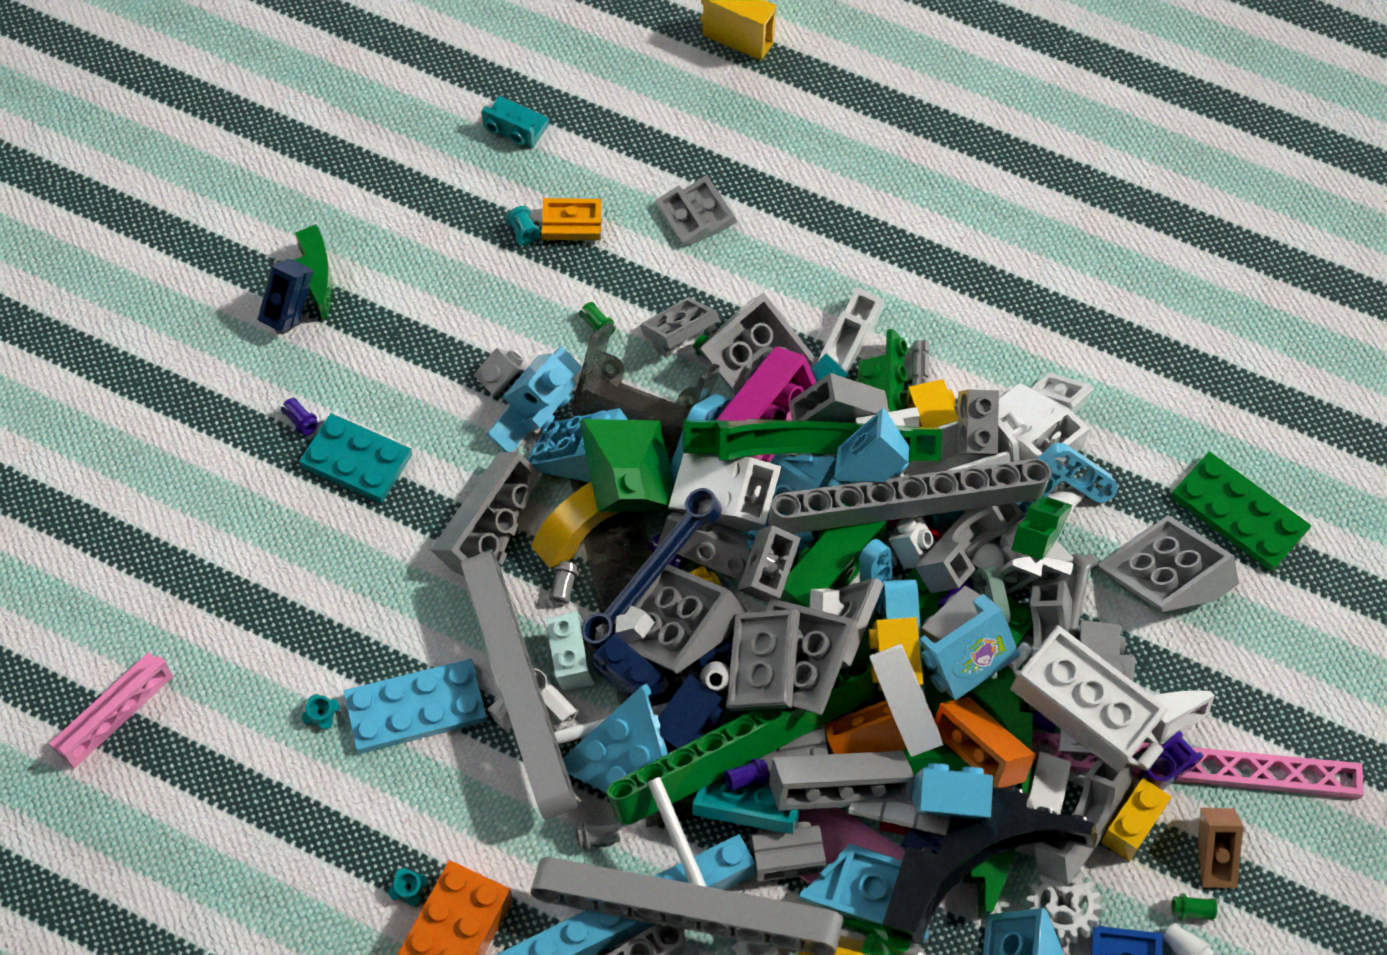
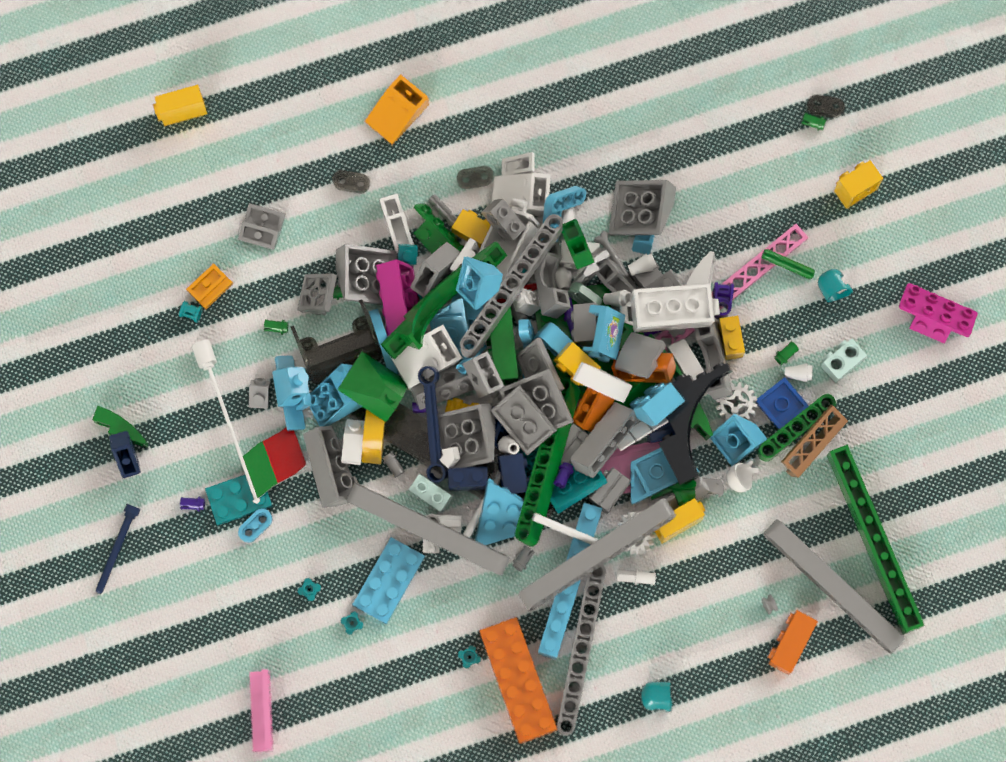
camera: 45 degrees left, 15 degrees up
teal bracket [481,96,549,149] -> none
white piece [810,588,845,616] -> none
green plate [1170,451,1312,573] -> none
medium nougat slope [1198,808,1244,888] -> none
none -> dark blue piece [96,504,141,594]
none -> flag [191,340,306,503]
none -> medium azure plate [238,509,273,543]
none -> teal plate [298,578,321,601]
none -> clear smoke plate [332,170,370,194]
none -> white slope [341,419,365,465]
none -> light orange slope [364,74,429,145]
none -> clear smoke plate [457,166,494,189]
none -> white cone [603,290,631,308]
none -> light grey slope [615,332,666,379]
none -> white cone [628,253,657,276]
none -> medium azure slope [632,235,654,255]
none -> green axle [761,249,815,279]
none -> teal helmet [818,269,853,303]

